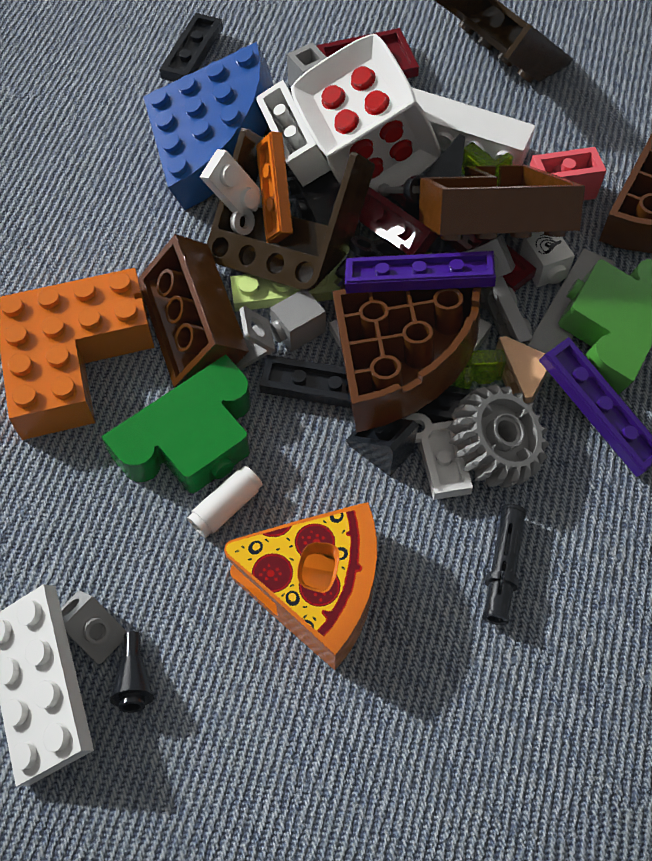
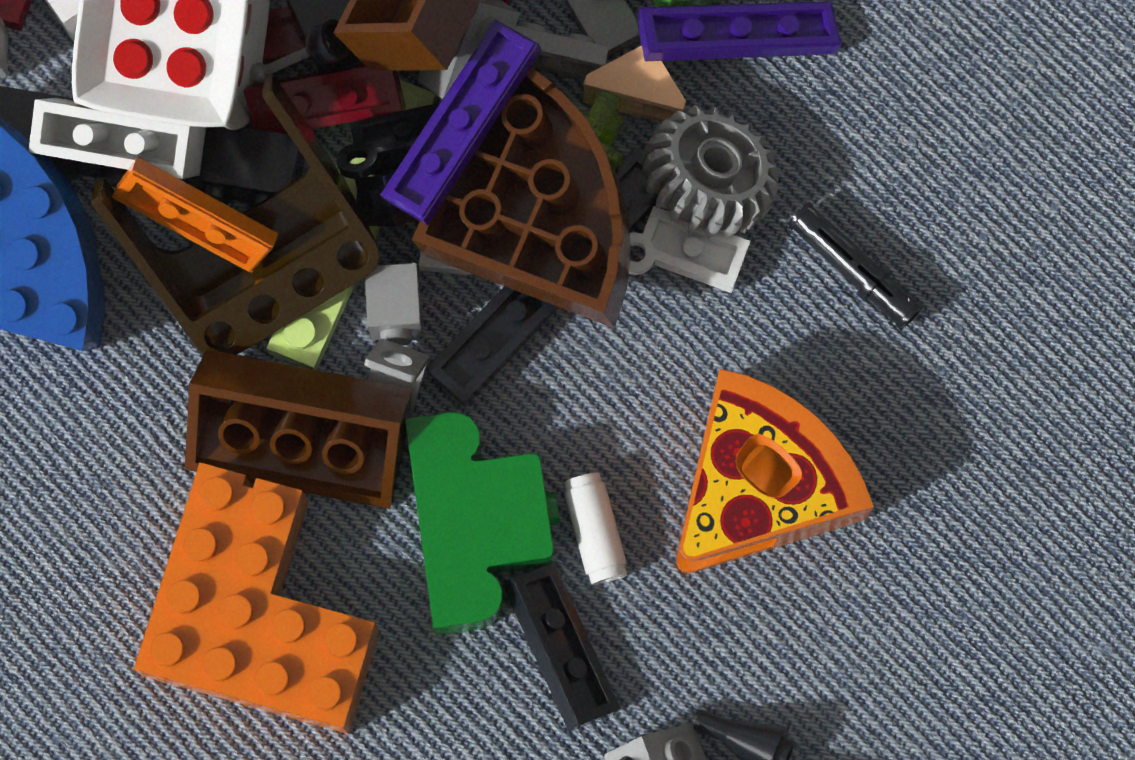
camera: 60 degrees left, 15 degrees up
white hinge [200,149,262,235] -> none
black slope [345,419,418,476] -> none
none -> black plate [502,563,621,732]

